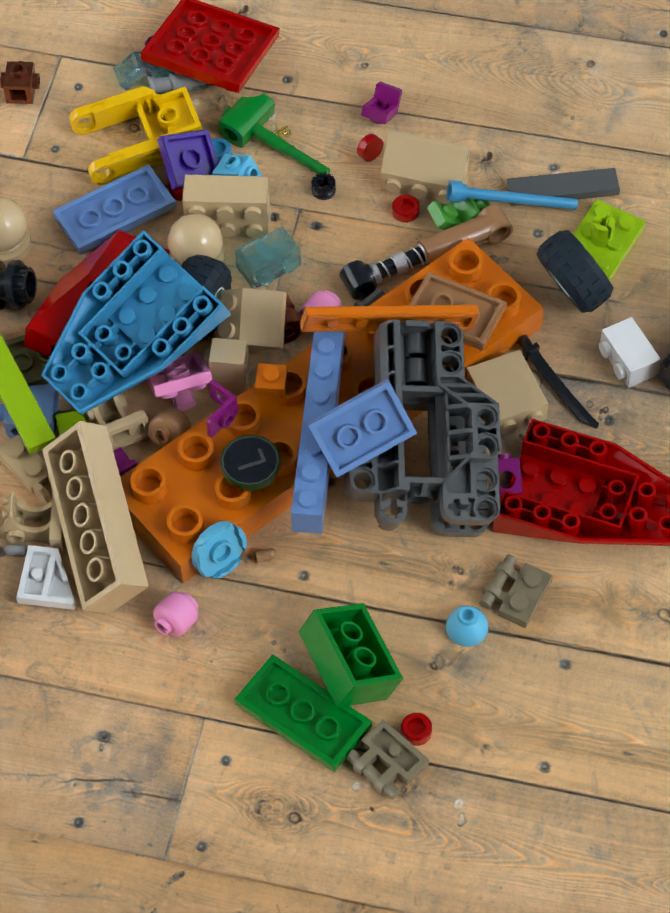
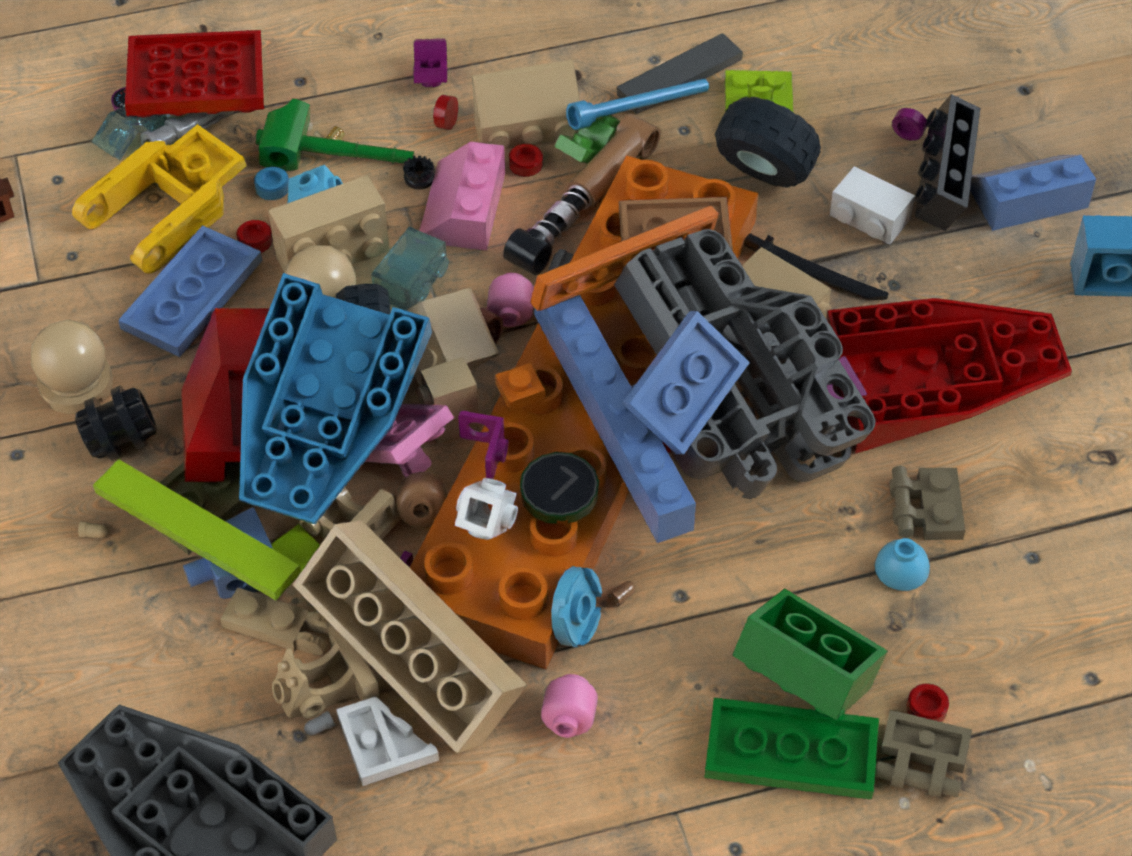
camera: 30 degrees left, 5 degrees down
dark purple tile [157,130,218,190] -> none
none -> bright pink slope [418,142,505,251]
none -> white brick [454,478,518,540]

